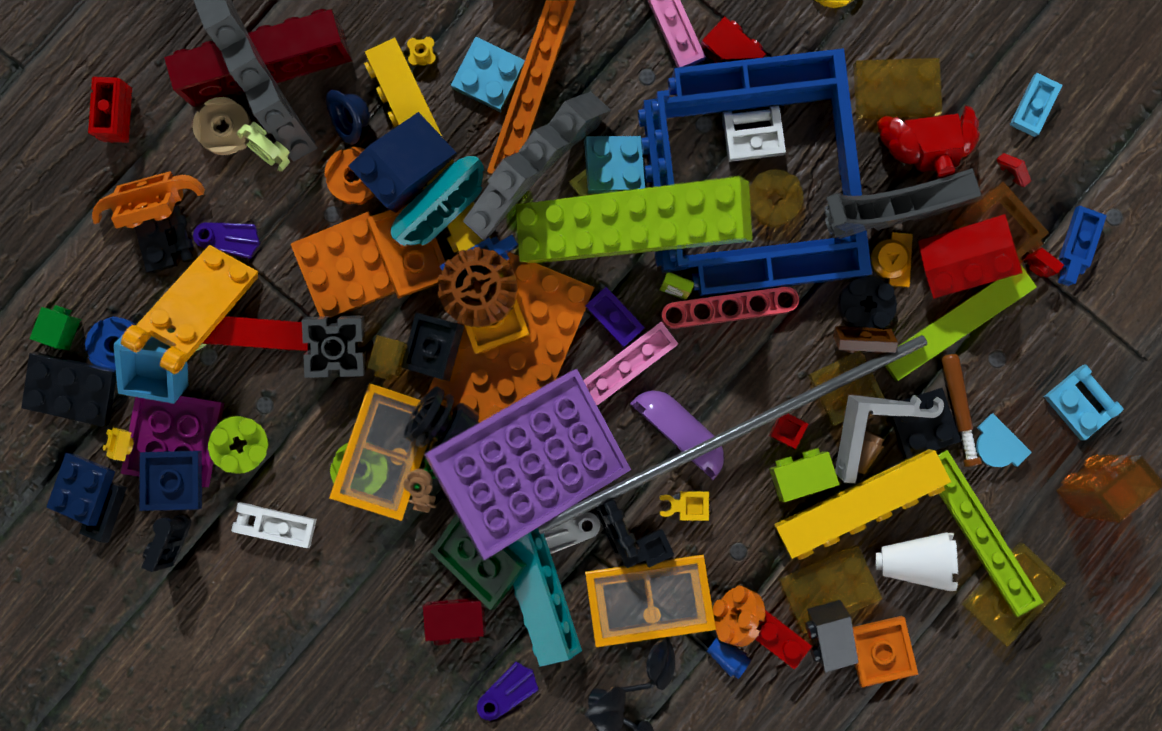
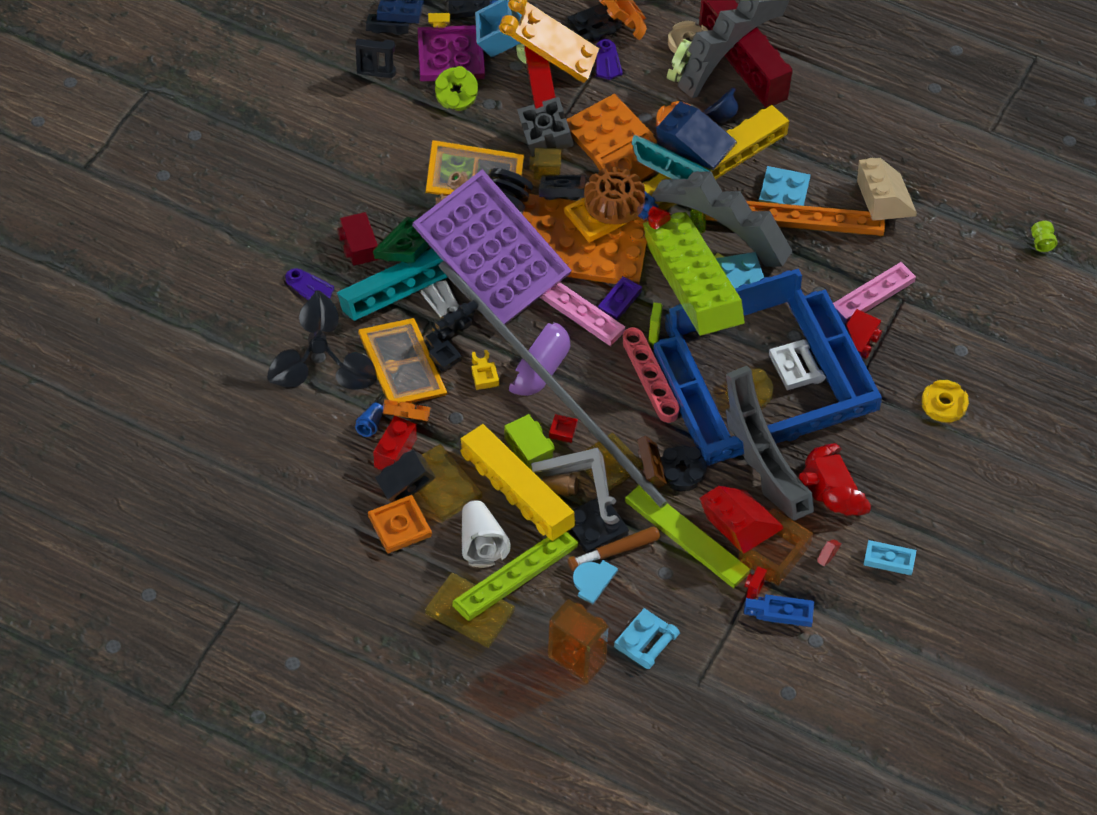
camera: 75 degrees right, 30 degrees down
dark blue plate [140,451,202,511] -> none
white plate [231,502,317,548] -> none
yellow plate [407,37,436,66] -> none
clear yellow plate [853,58,942,118] -> none
light orange piece [870,232,913,287] -> none
none -> red tile [648,206,671,230]

